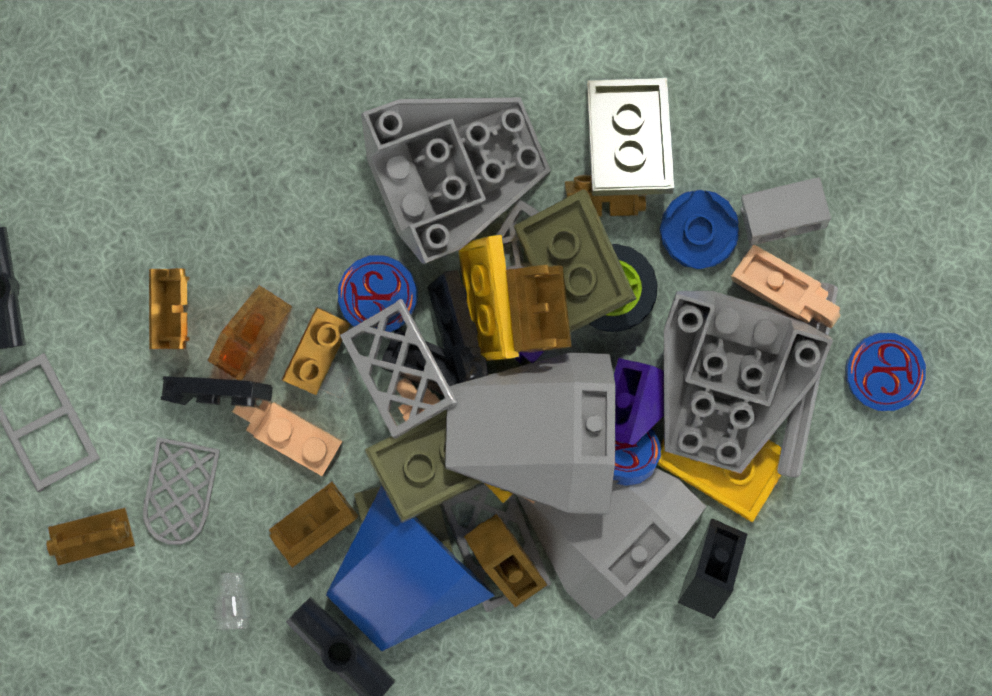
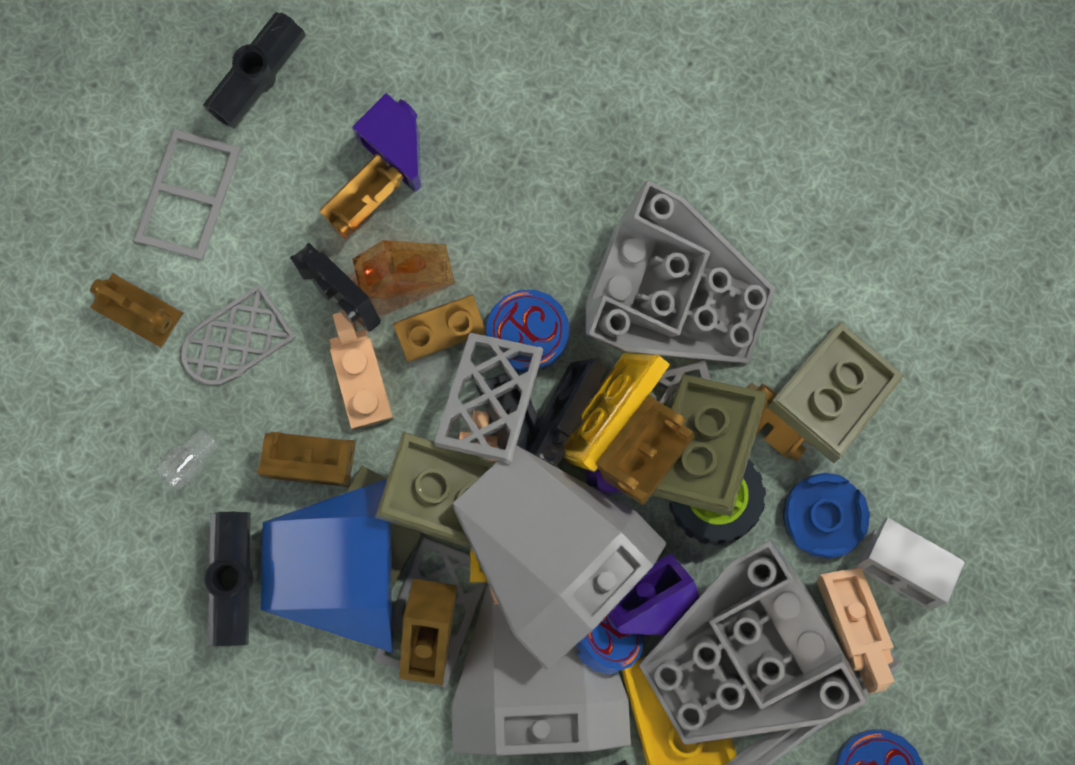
camera: 40 degrees right, 10 degrees down
none -> dark purple slope [352,93,421,193]

